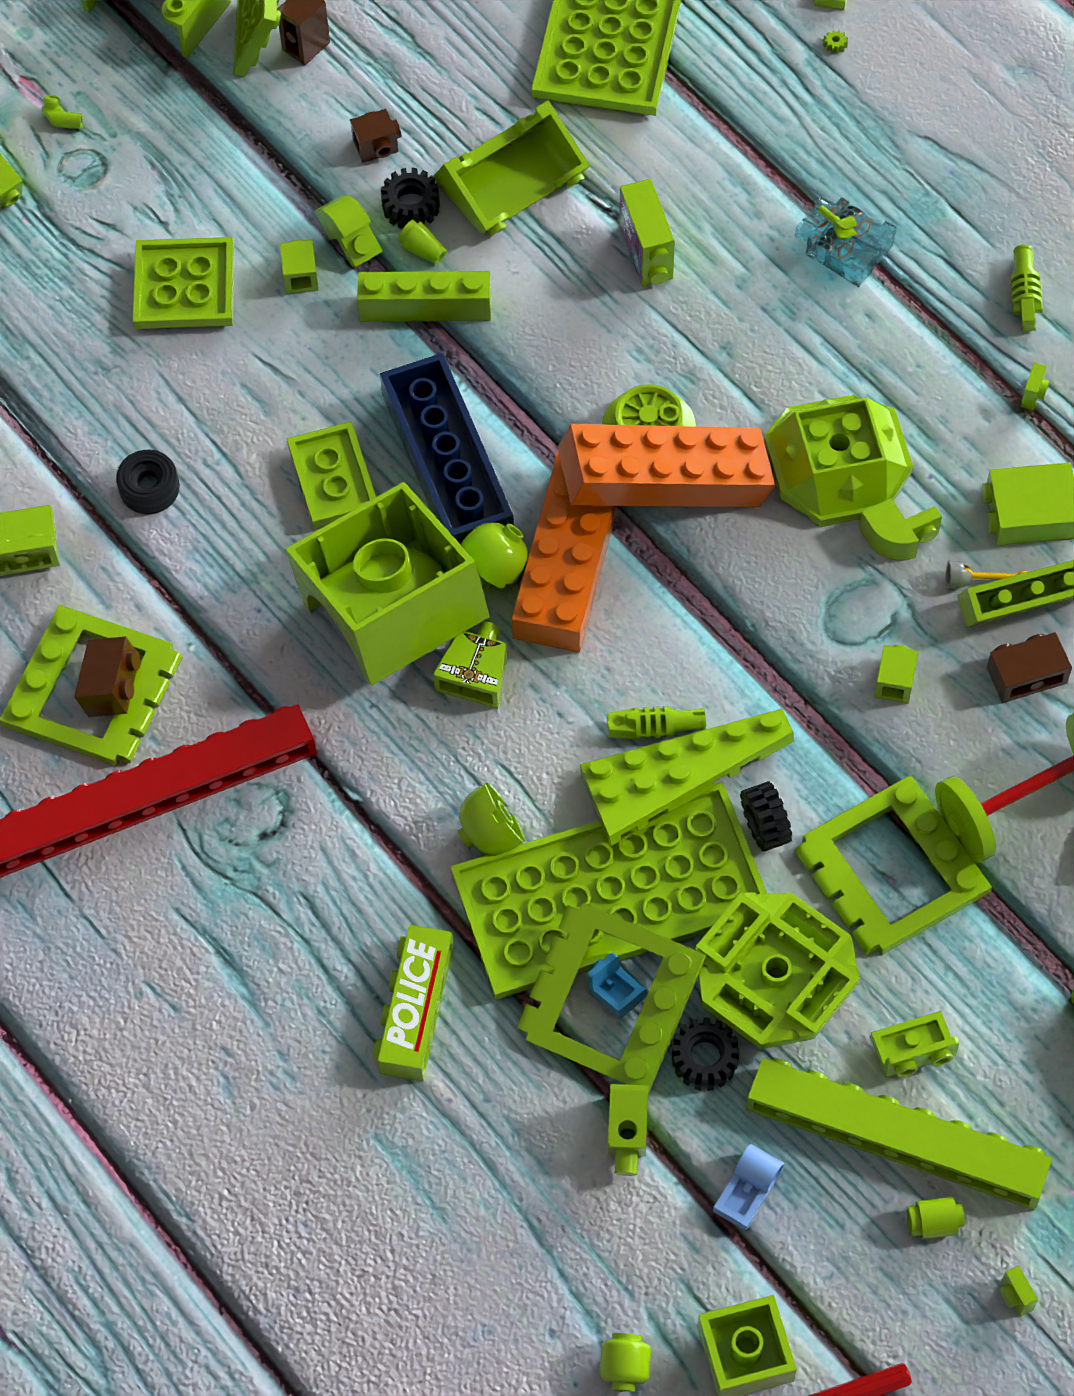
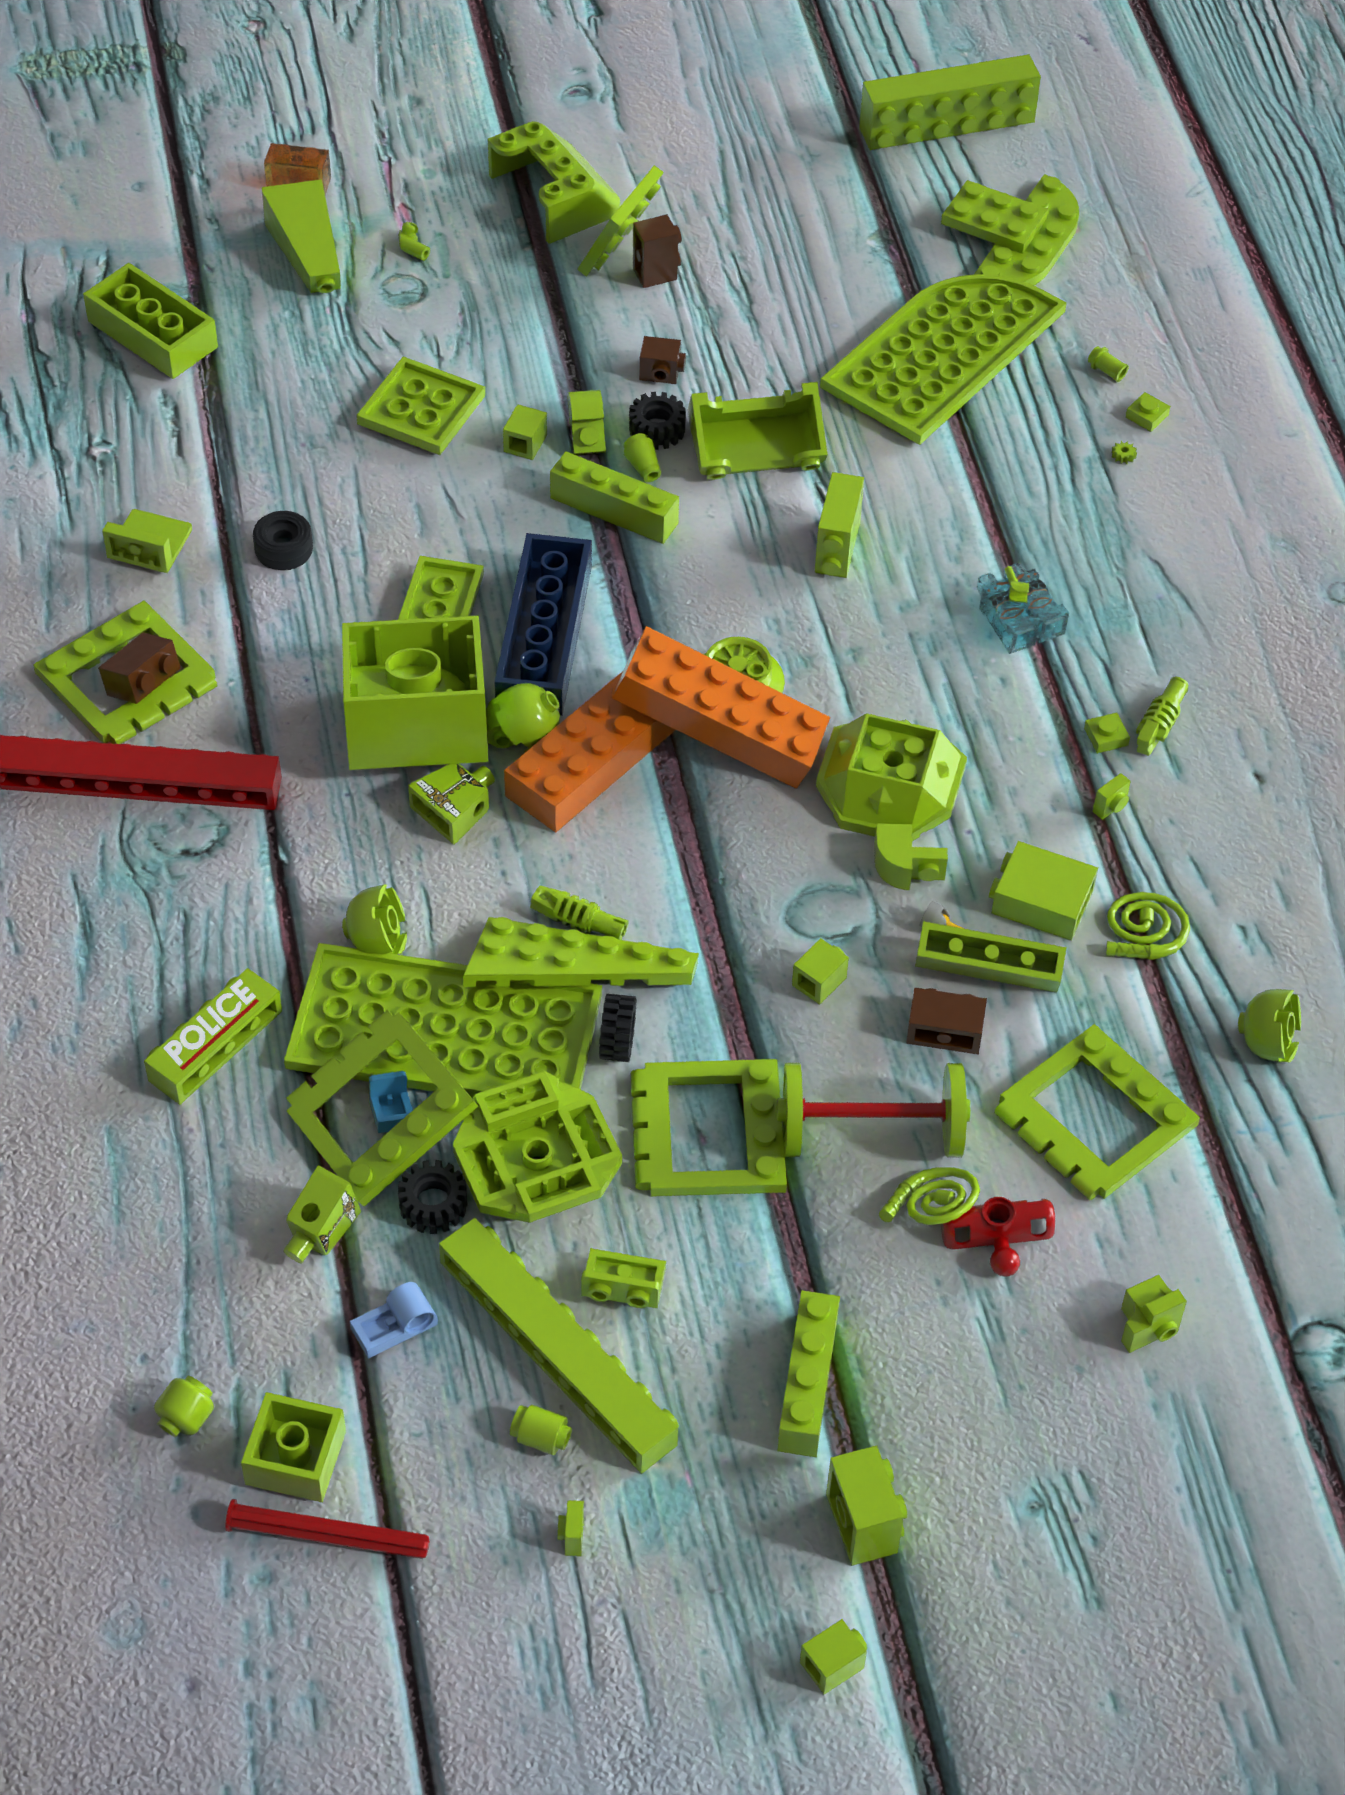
camera: 25 degrees right, 10 degrees down
none -> lime plate [1084,712,1130,754]

